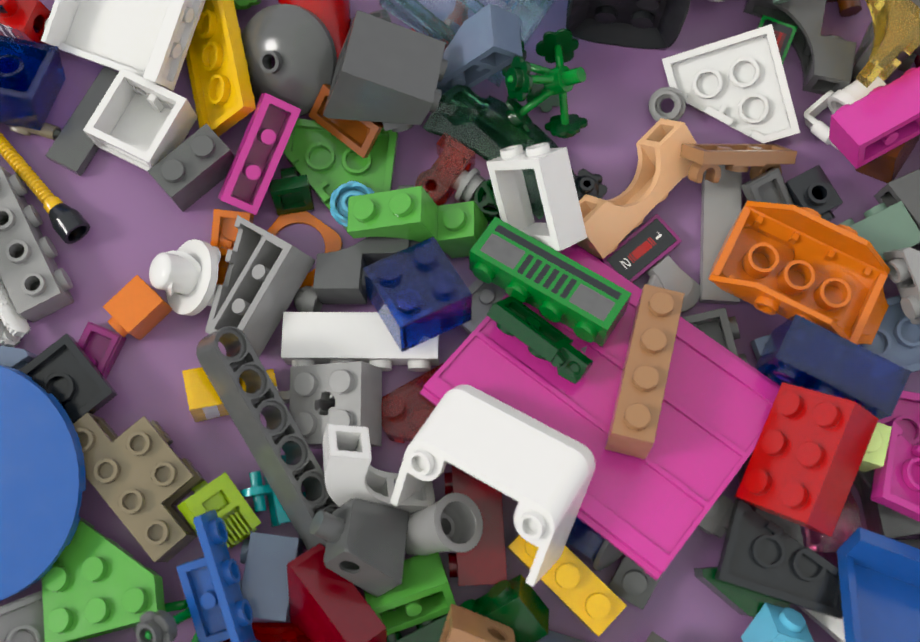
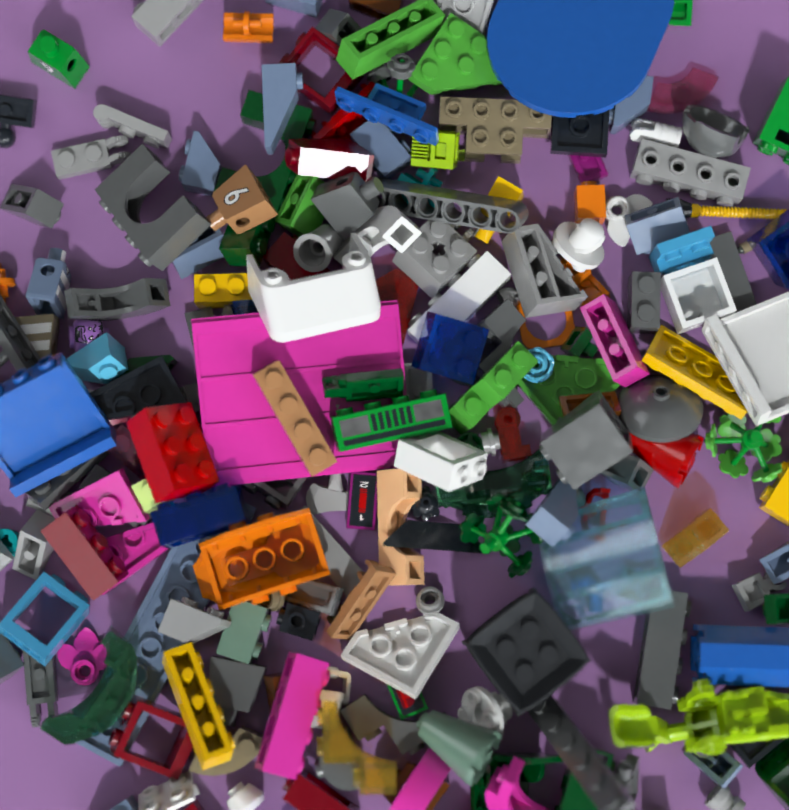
camera: 140 degrees right, 5 degrees up
none -> black sticker [383,520,489,554]
none -> white plate [605,194,653,247]
none -> sand blue brick [625,197,690,255]
none -> dark azure plate [649,226,715,276]

